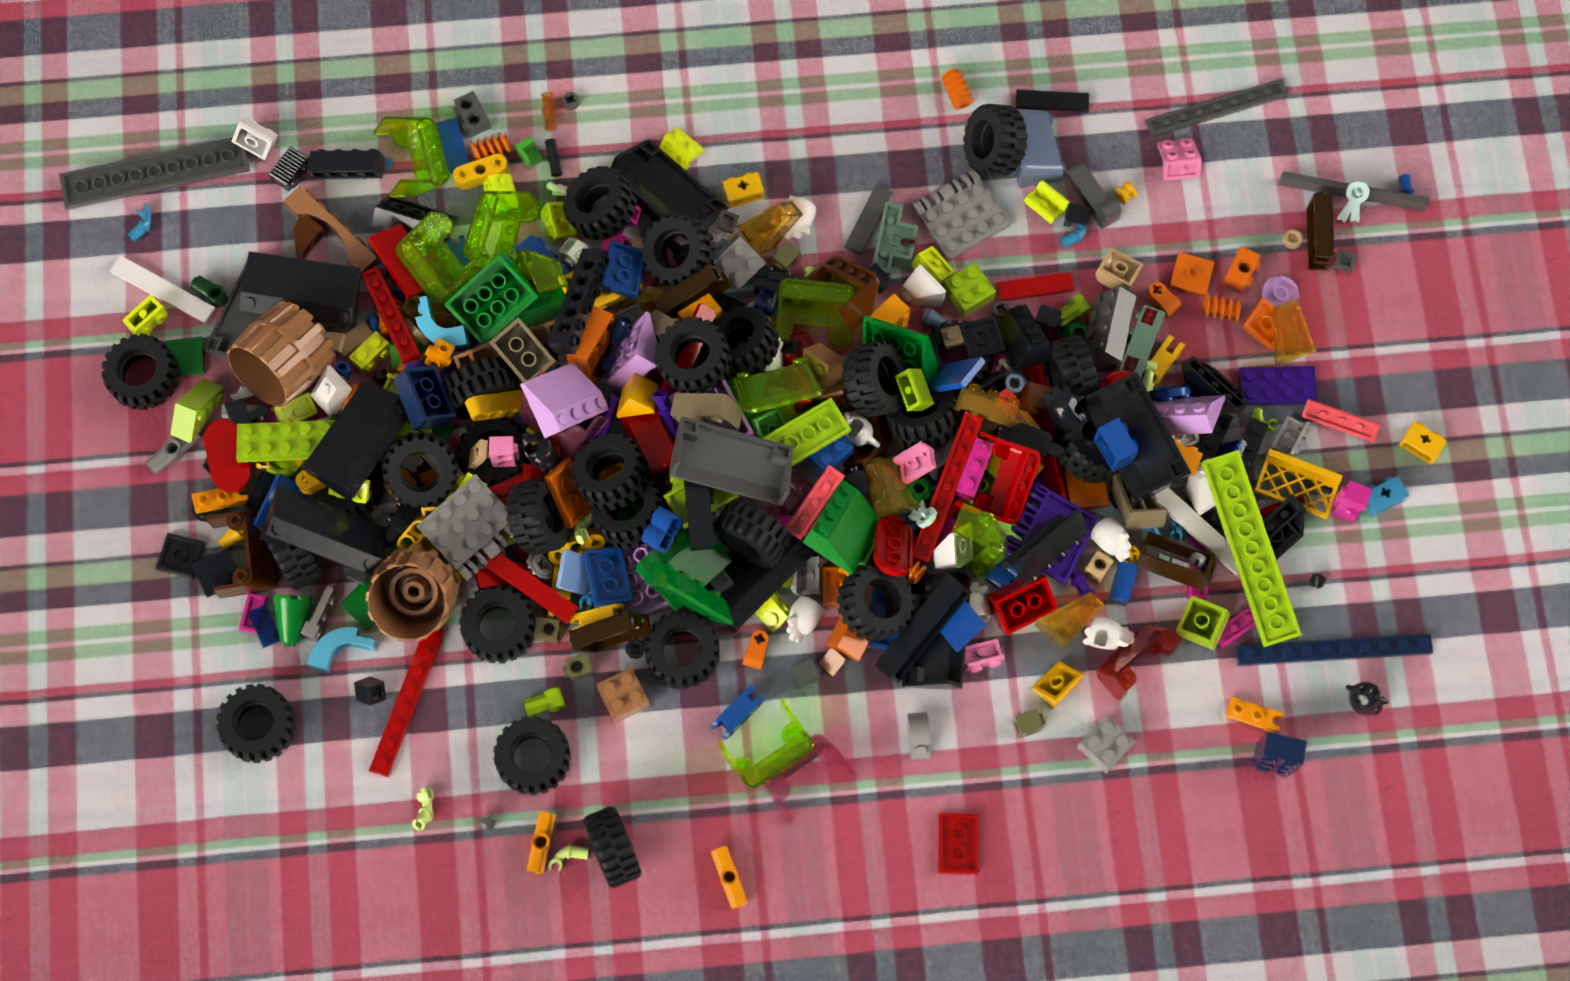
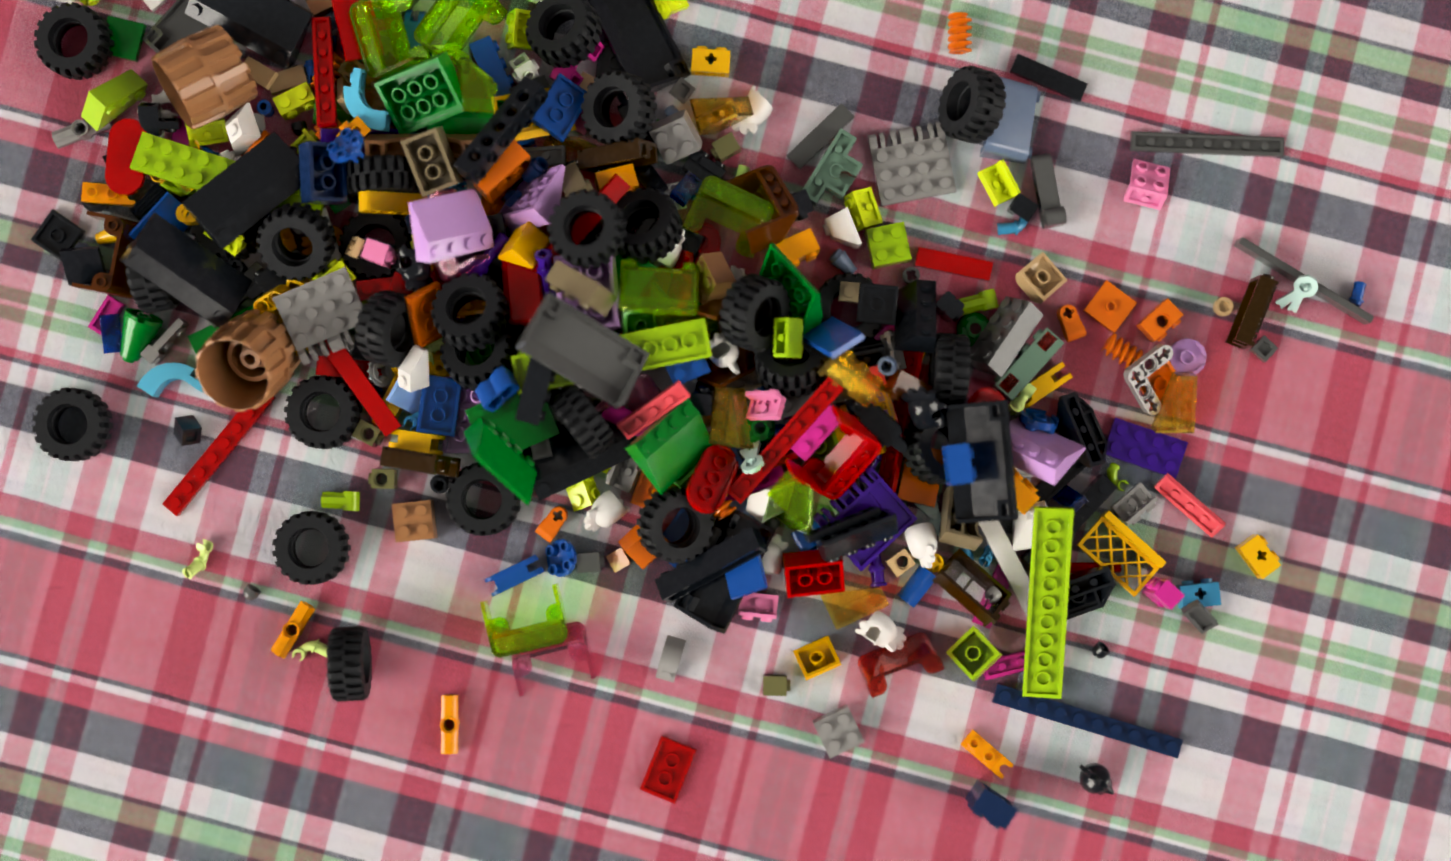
camera: 25 degrees right, 15 degrees up
yellow wheel [1114,181,1137,205] -> none
none -> blue plate [327,128,364,164]
none -> white slope [398,345,430,392]
none -> blue dish [545,539,577,577]
none -> light grey beam [1124,344,1173,415]
none -> dark grey tile [1181,599,1218,634]

